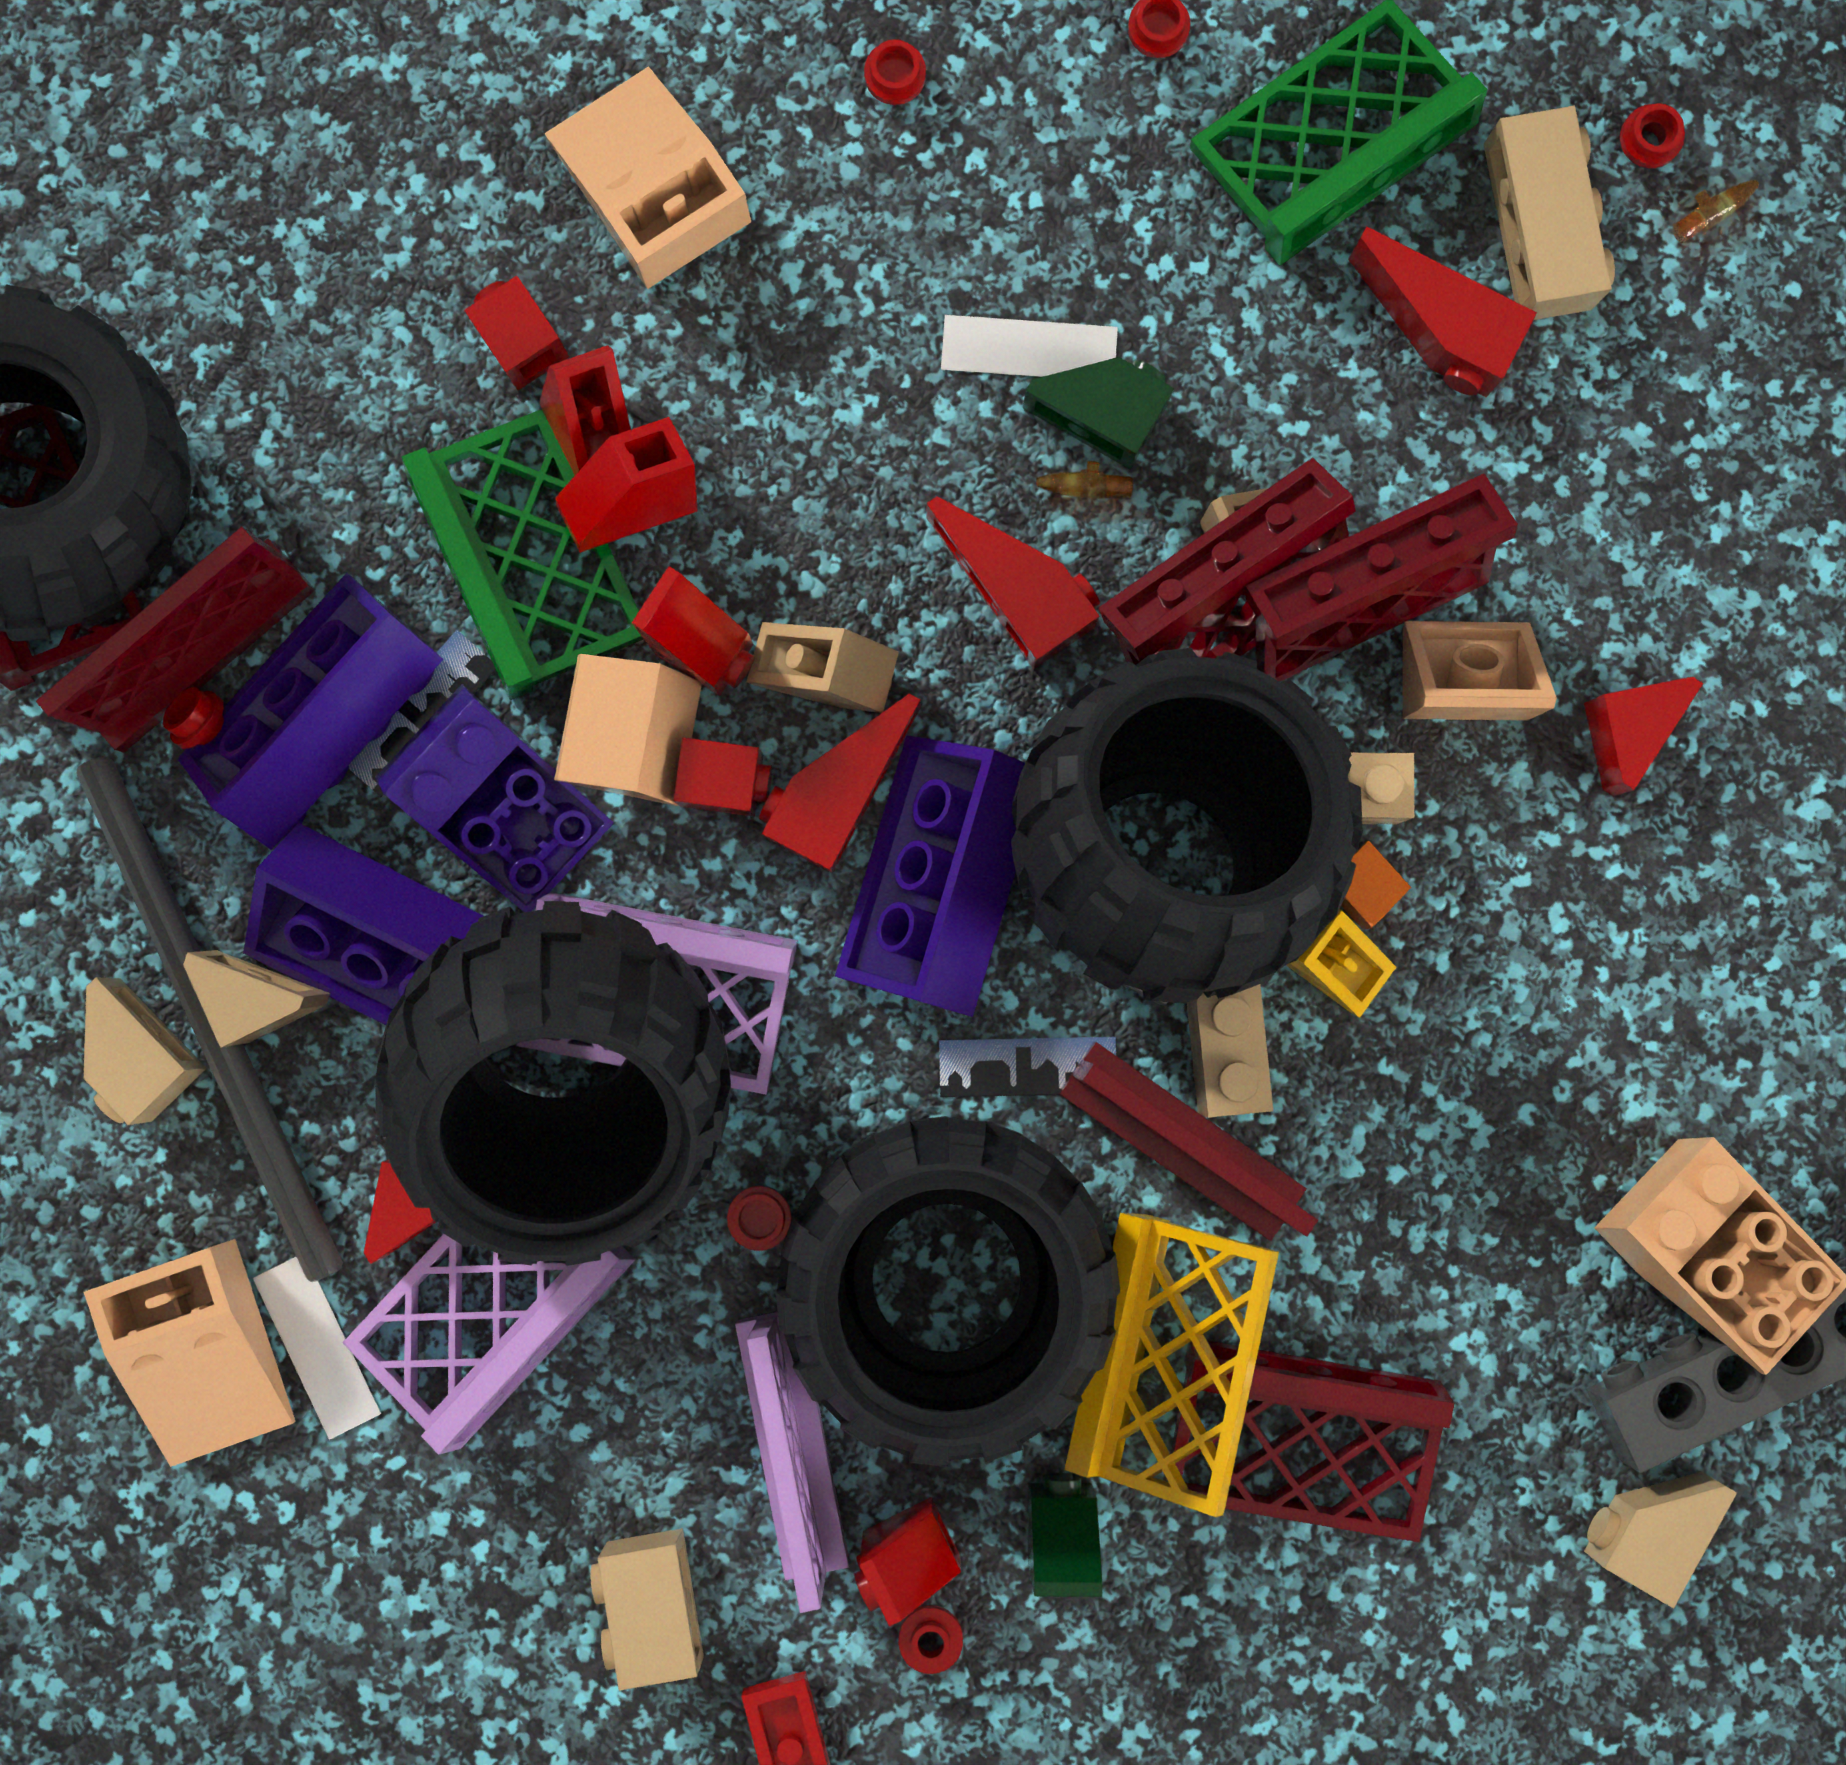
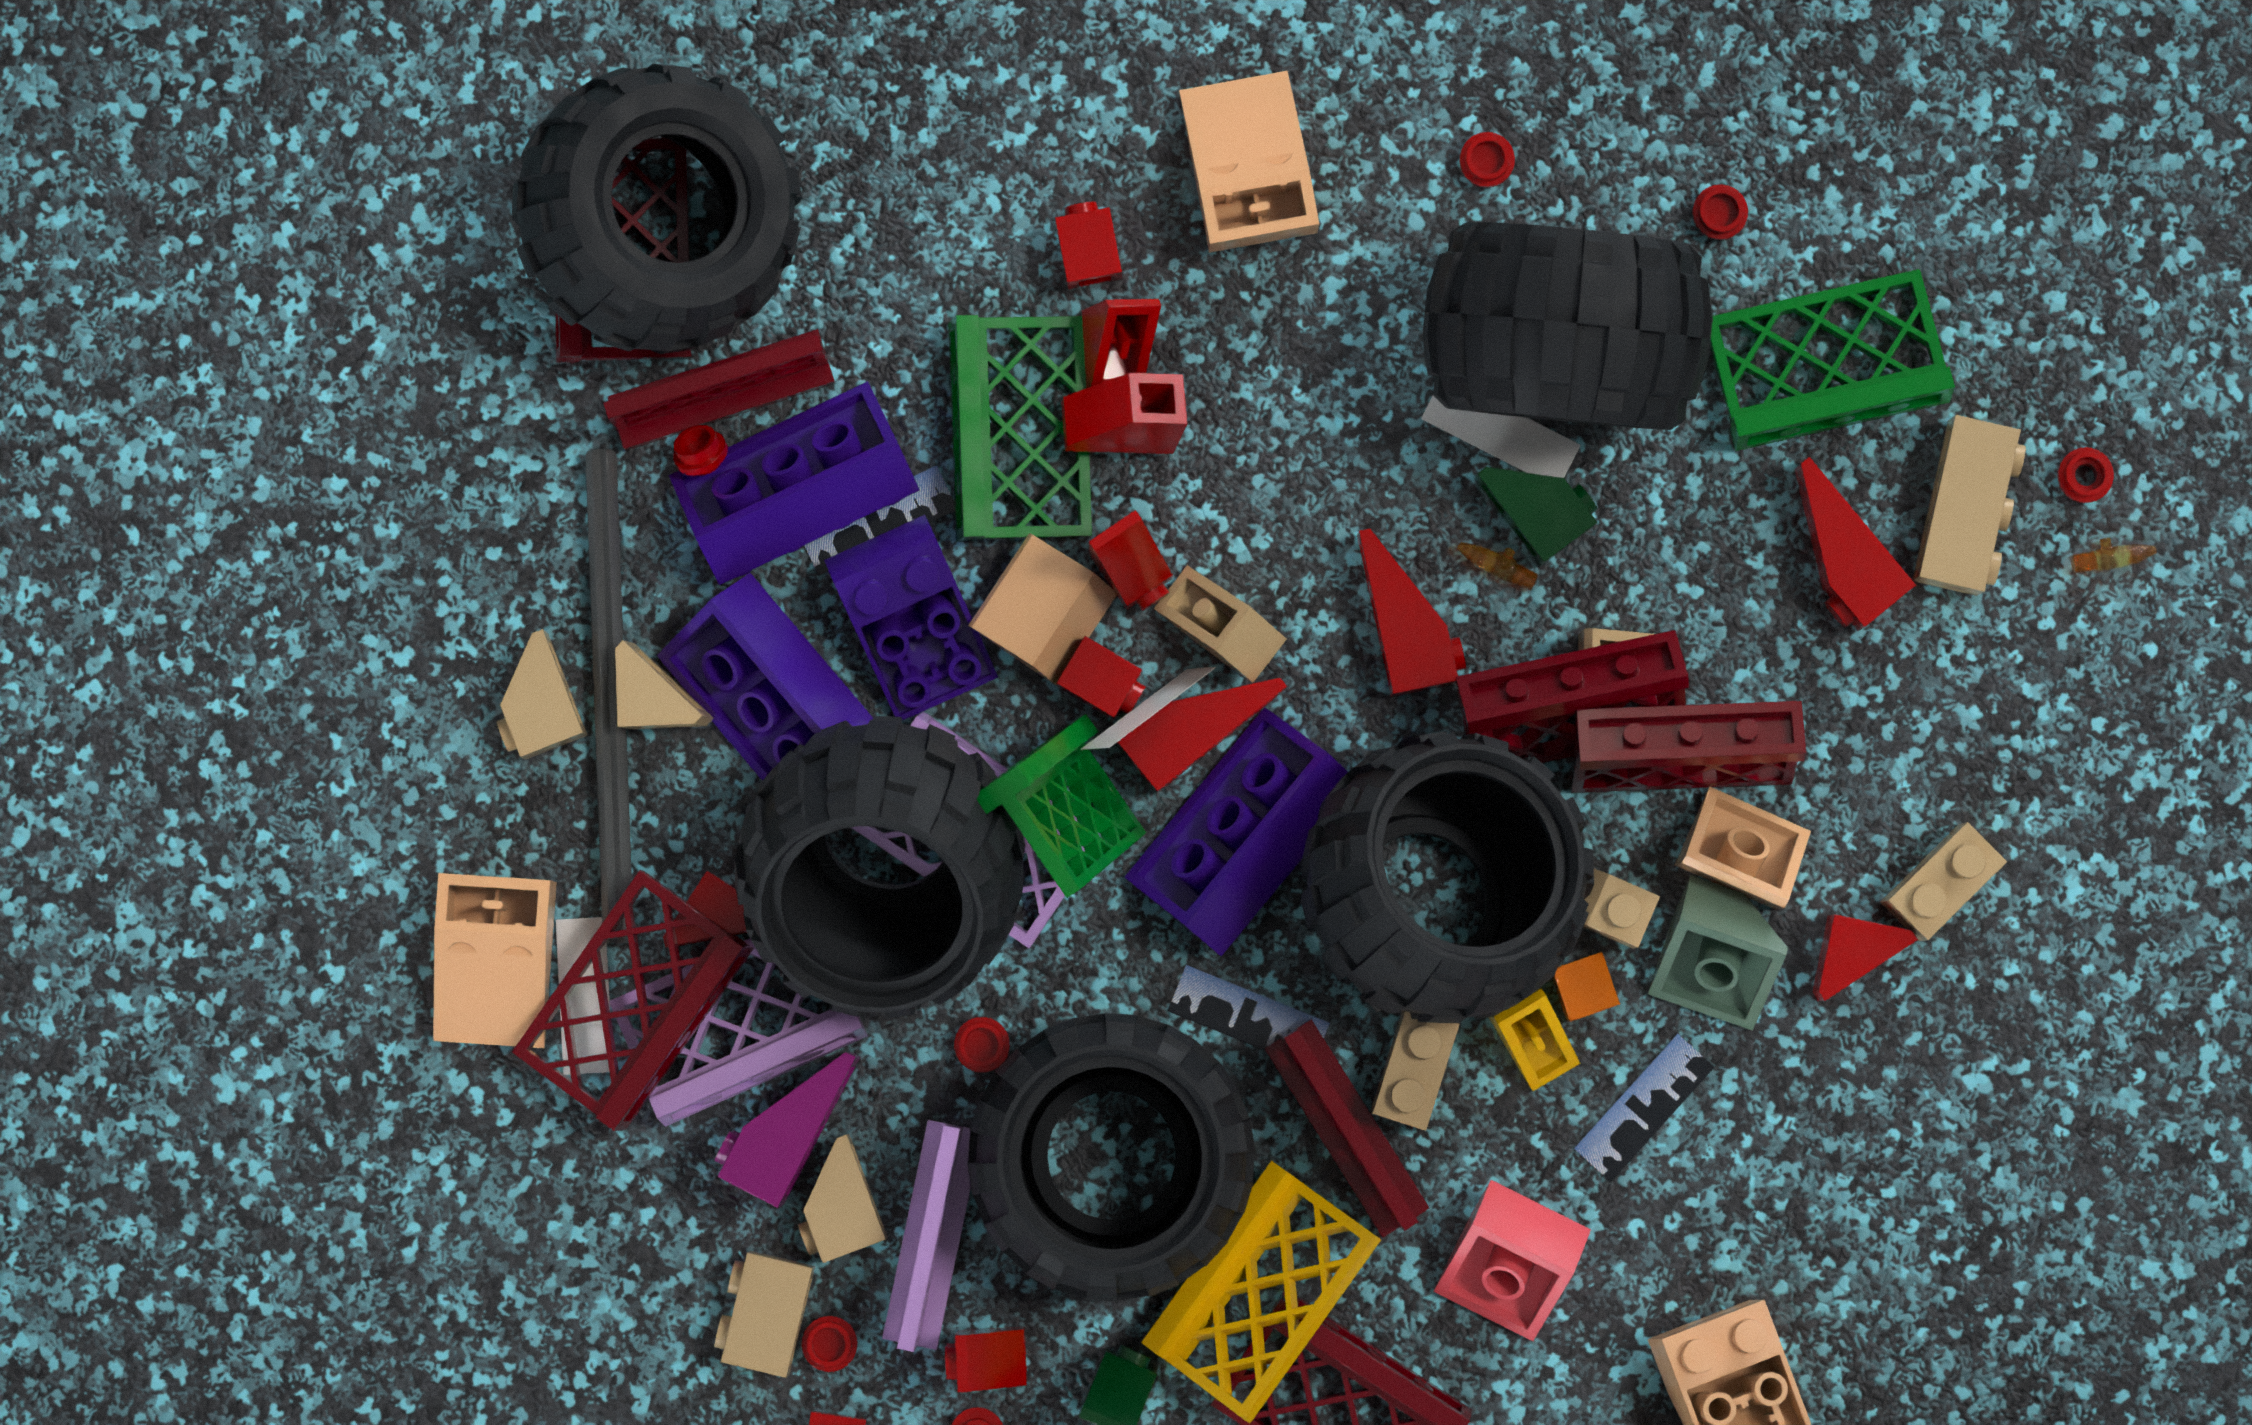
camera: 25 degrees right, 0 degrees up
none -> dark red fence [512,870,754,1131]
none -> magenta slope [714,1052,861,1208]
none -> tan slope [798,1134,888,1263]
none -> red plate [802,1316,858,1372]
none -> green fence [977,714,1146,898]
none -> white sticker [1080,667,1216,750]
none -> black tyre [1422,222,1713,430]
none -> coral slope [1433,1180,1591,1341]
none -> sticker [1574,1034,1714,1182]
none -> sand green slope [1648,875,1788,1031]
none -> tan brick [1880,822,2007,941]

